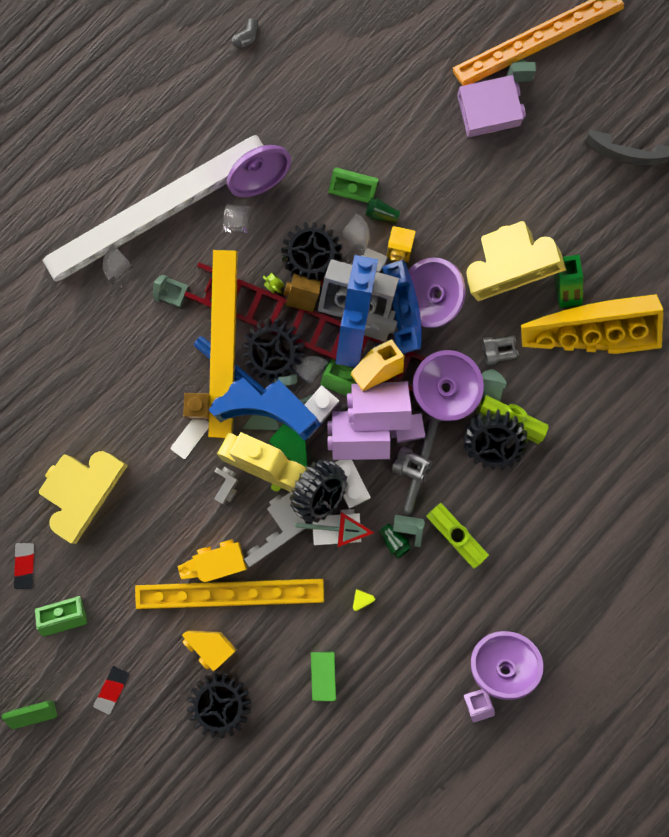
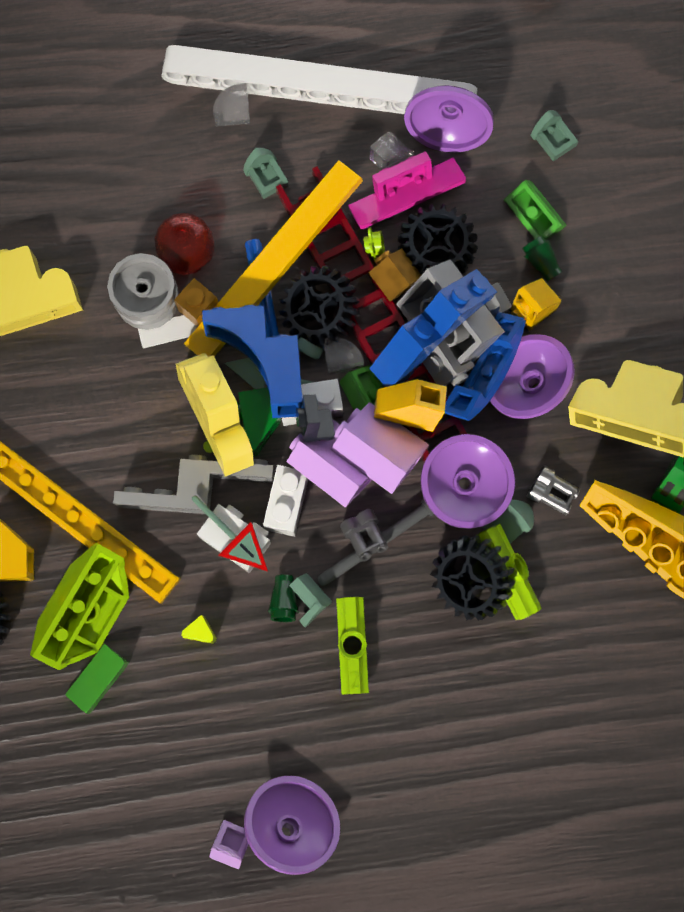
camera: 35 degrees right, 5 degrees down
yellow hinge [178,539,248,582] -> none
light grey bracket [214,467,238,504] -> none
black gear [289,459,348,523] -> none
clear brick [343,213,369,253] -> none
lavender brick [390,414,425,443] -> none
none -> lime wedge [30,543,129,670]
none -> light grey wheel [107,253,179,330]
none -> clear red cylinder [155,213,215,275]
none -> black bracket [296,394,335,442]
none -> dark pink bracket [348,151,466,229]
none -> sand green tile [530,110,578,161]

